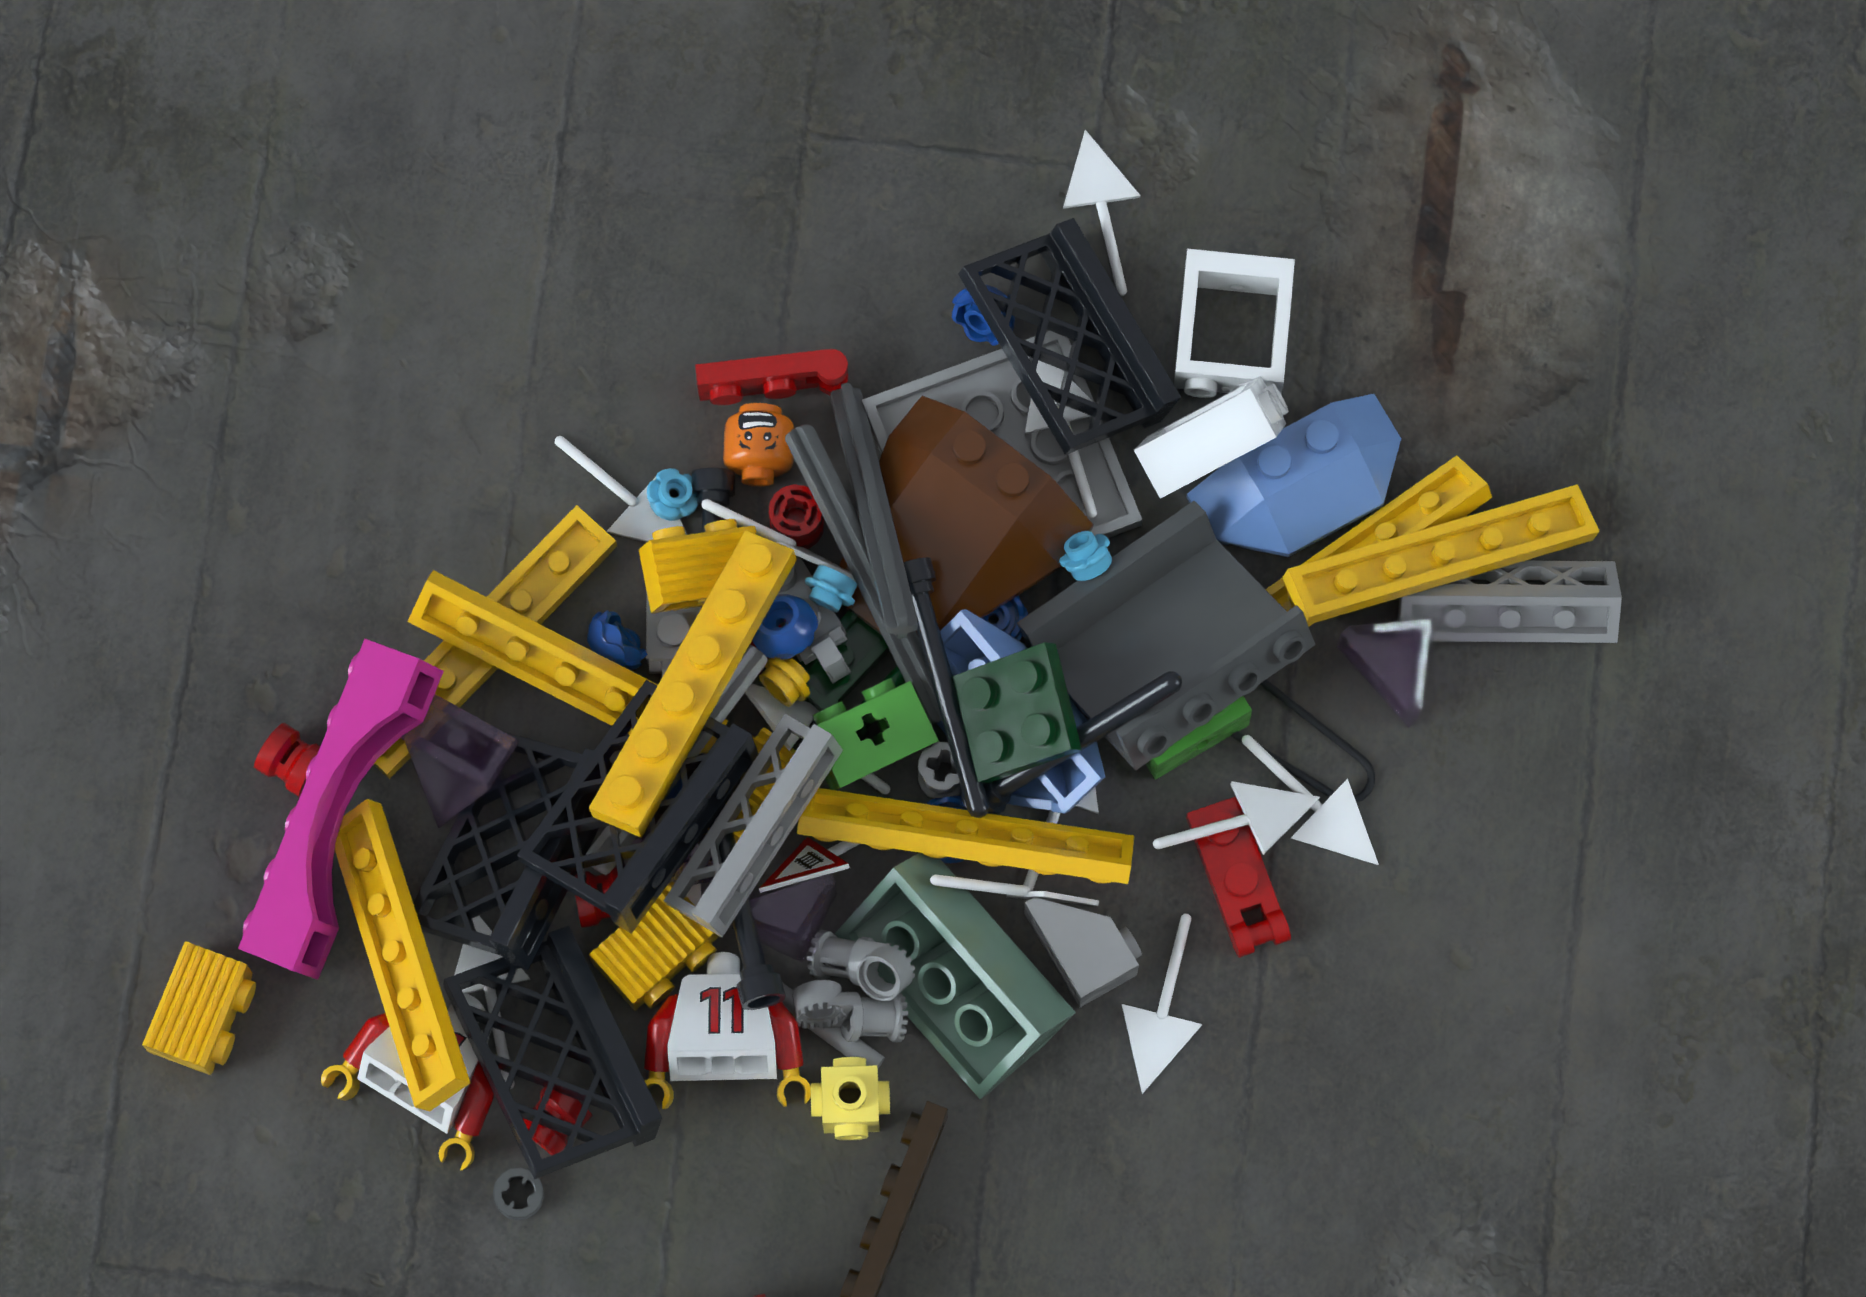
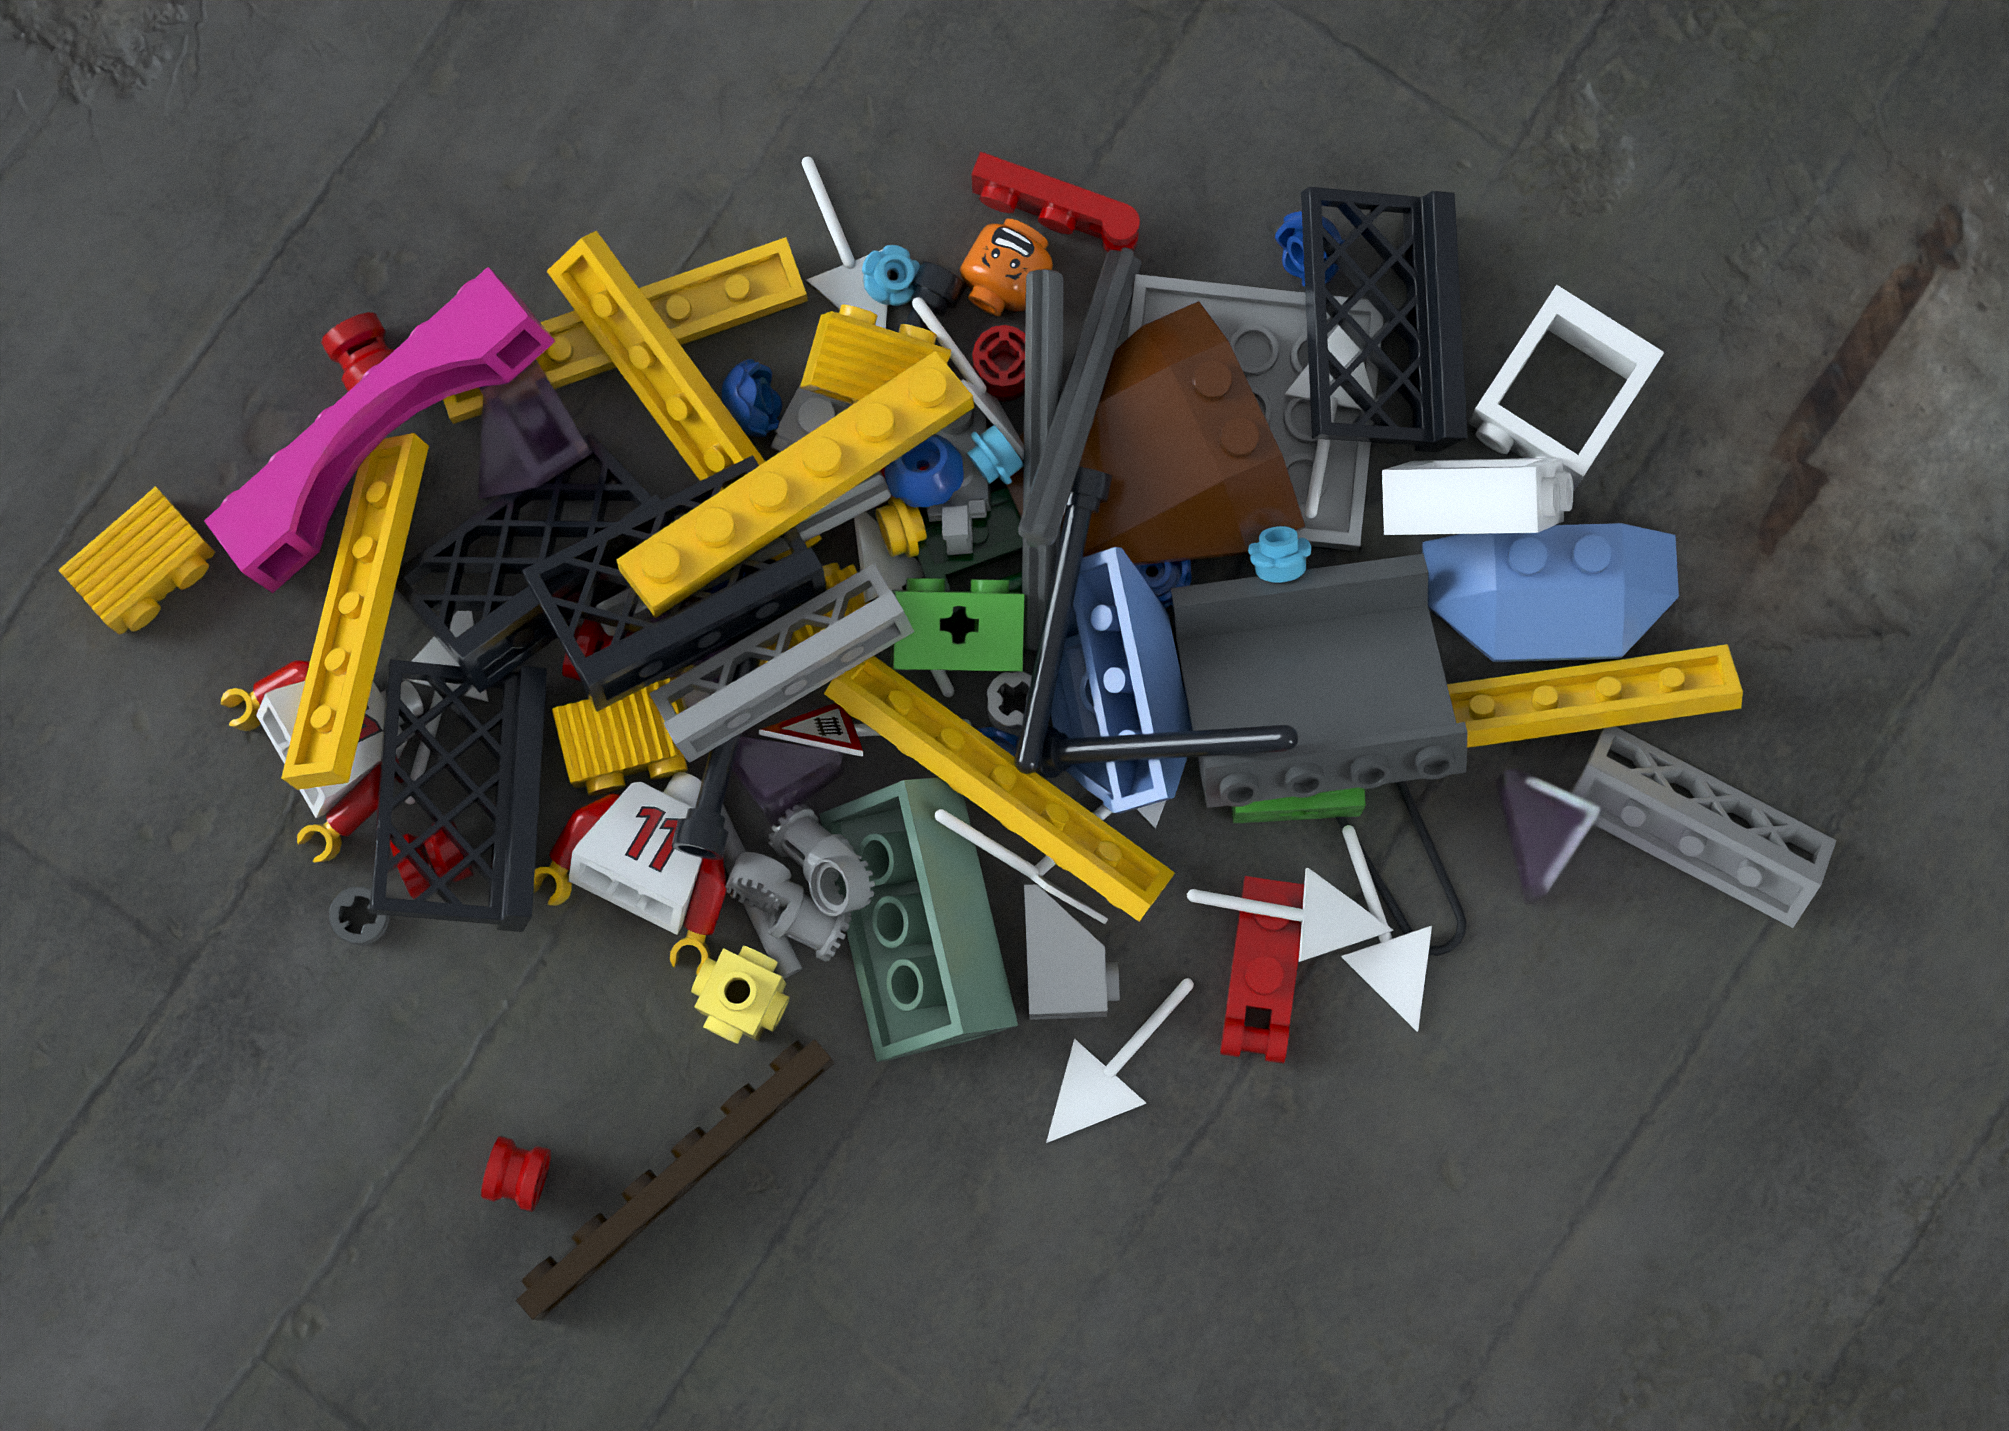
camera: 30 degrees right, 5 degrees up
dark green plate [952,642,1082,783] -> none
white piece [1063,130,1141,296] -> none
yellow plate [1282,484,1600,625] -> none

